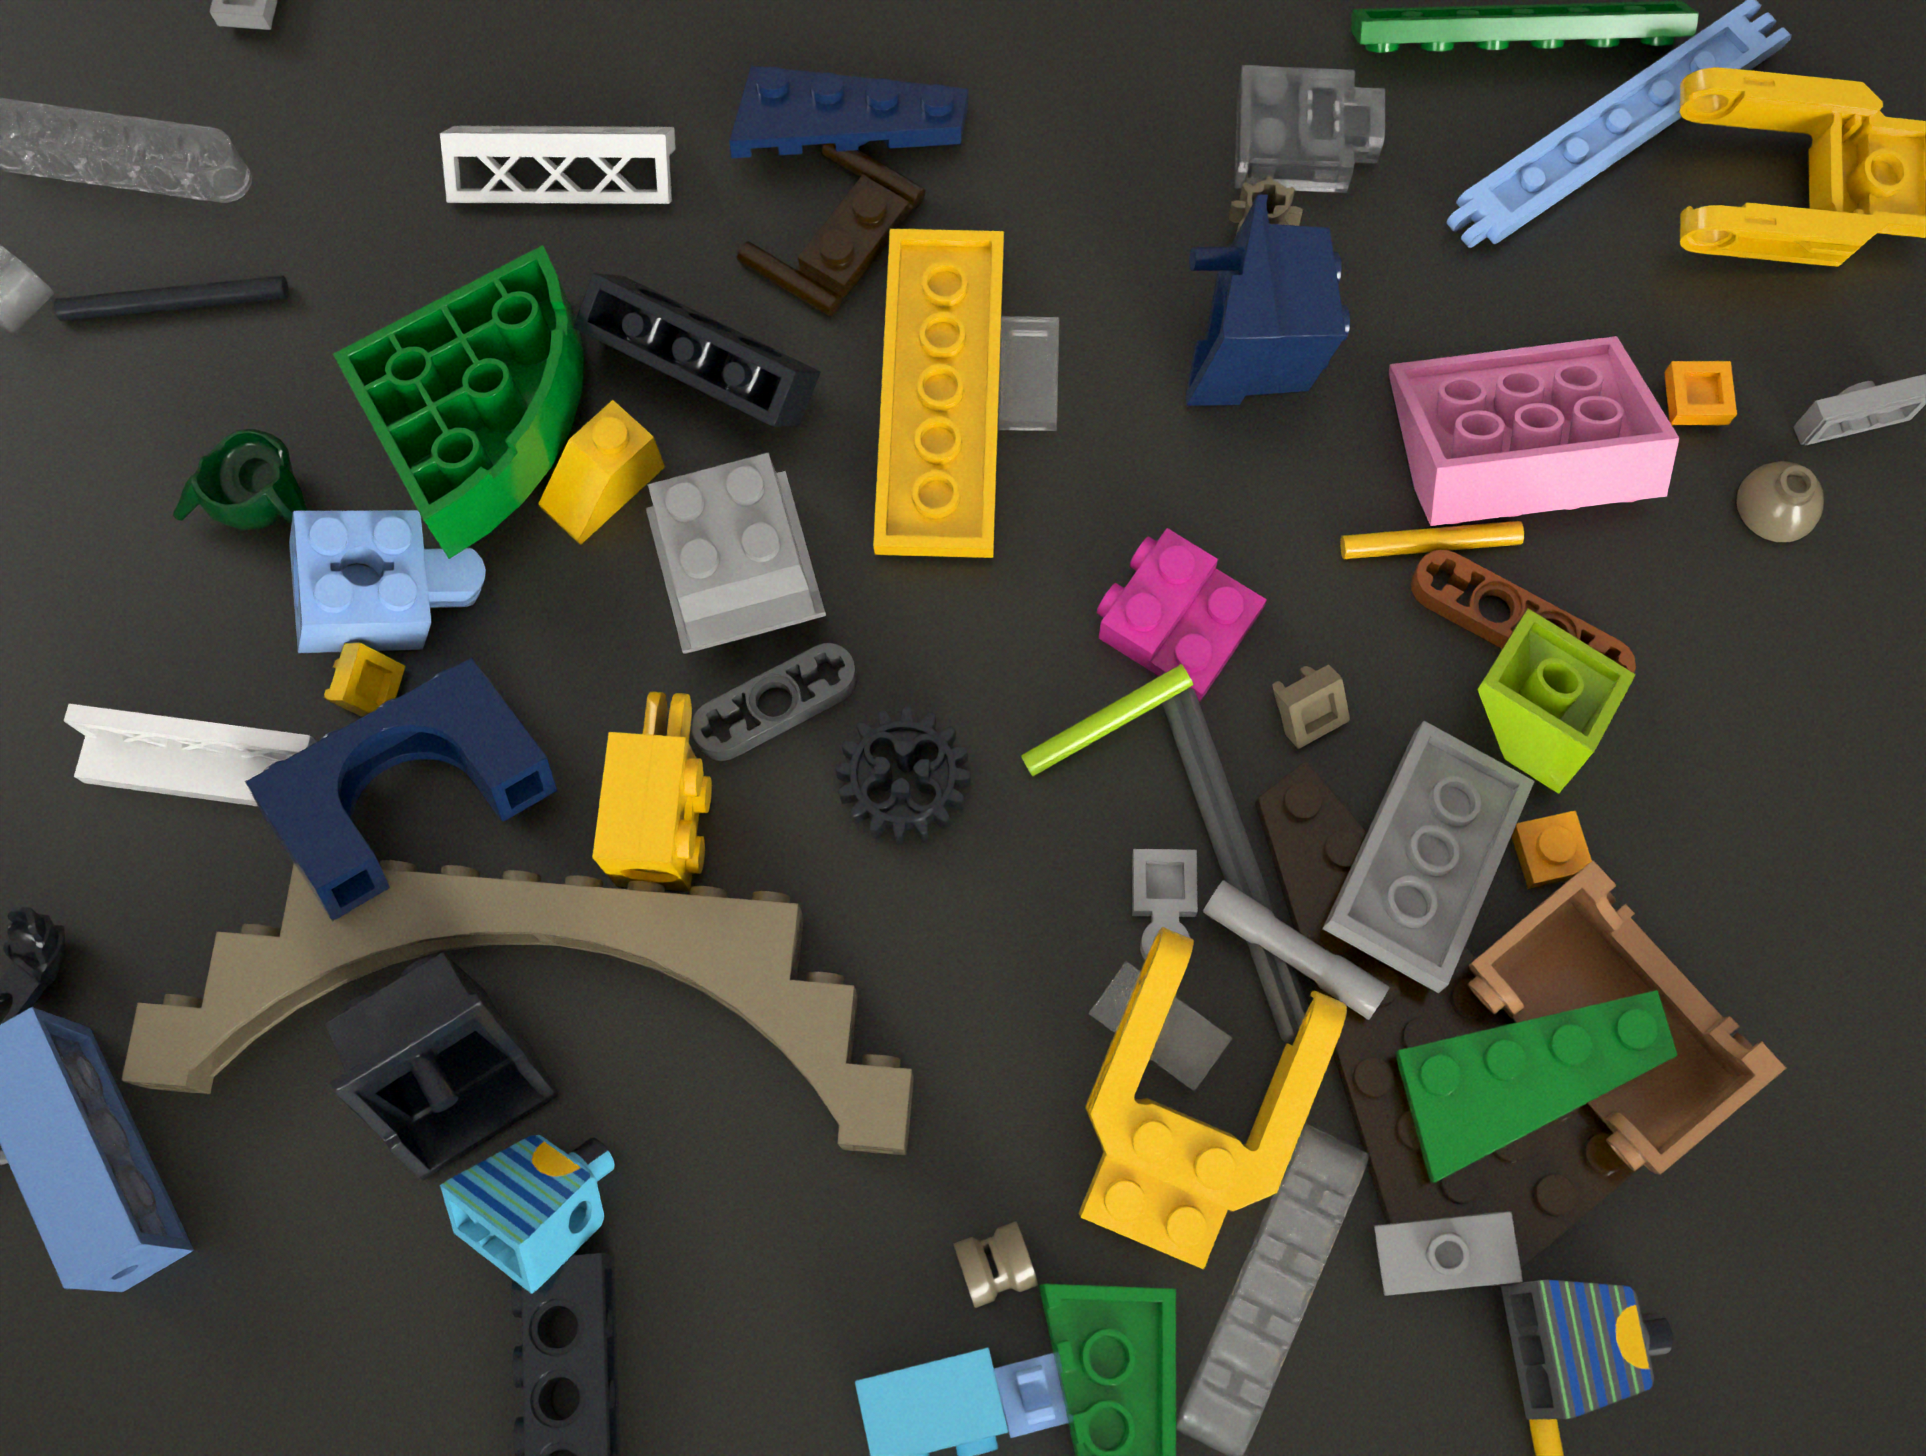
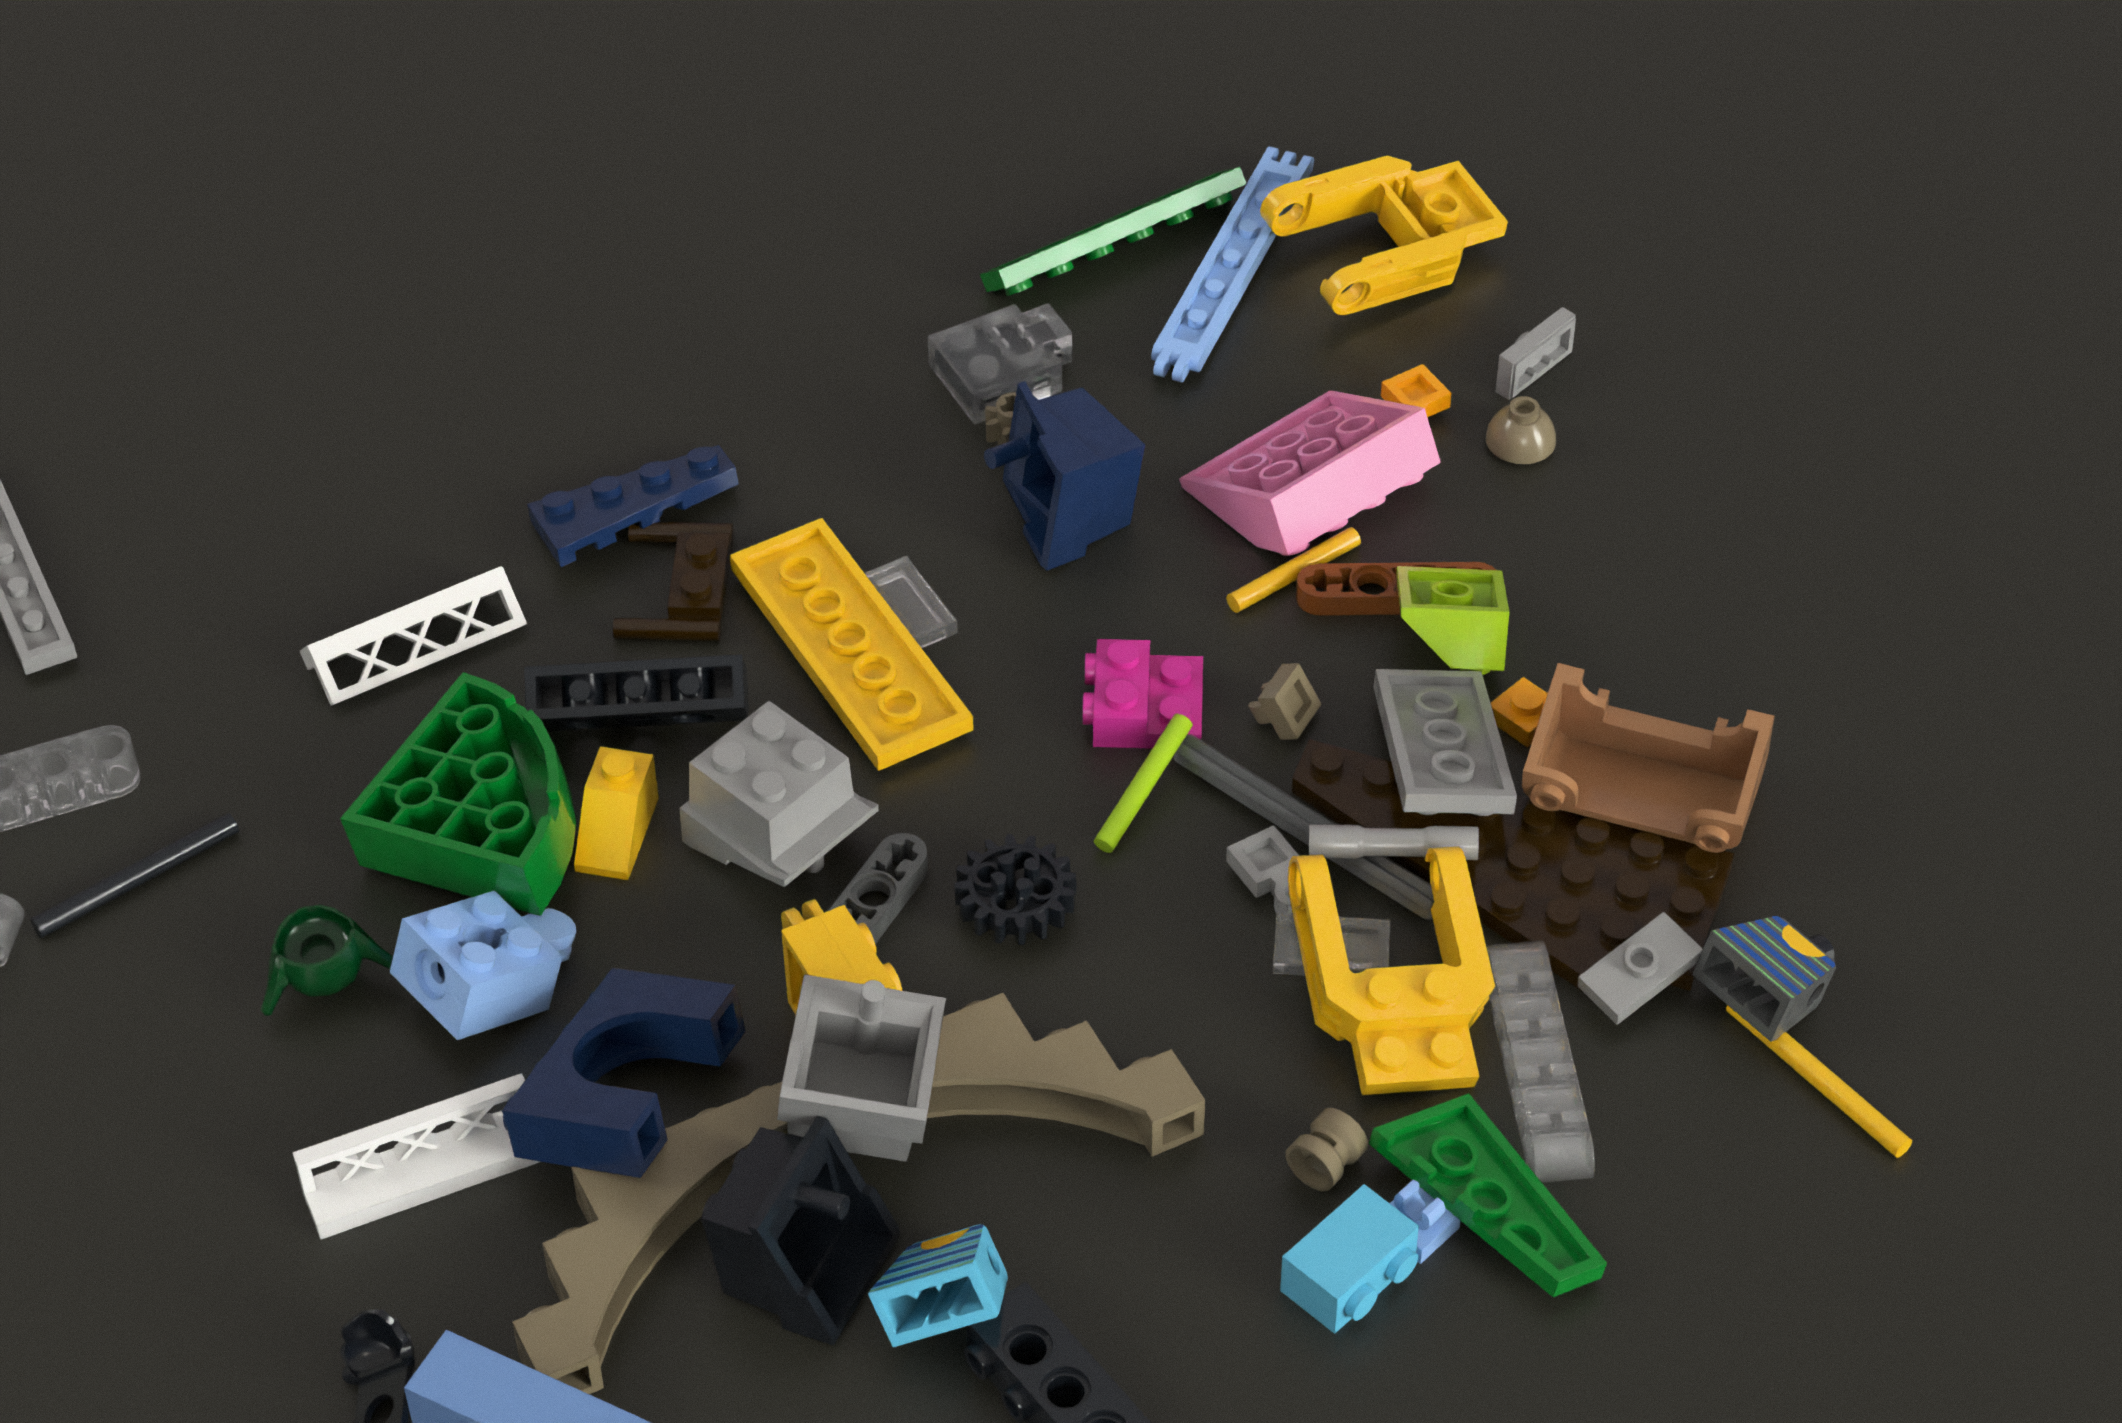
camera: 35 degrees left, 25 degrees down
yellow tile [324,643,406,717] -> none
green wing [1395,990,1678,1183] -> none
none -> light grey piece [777,974,946,1162]

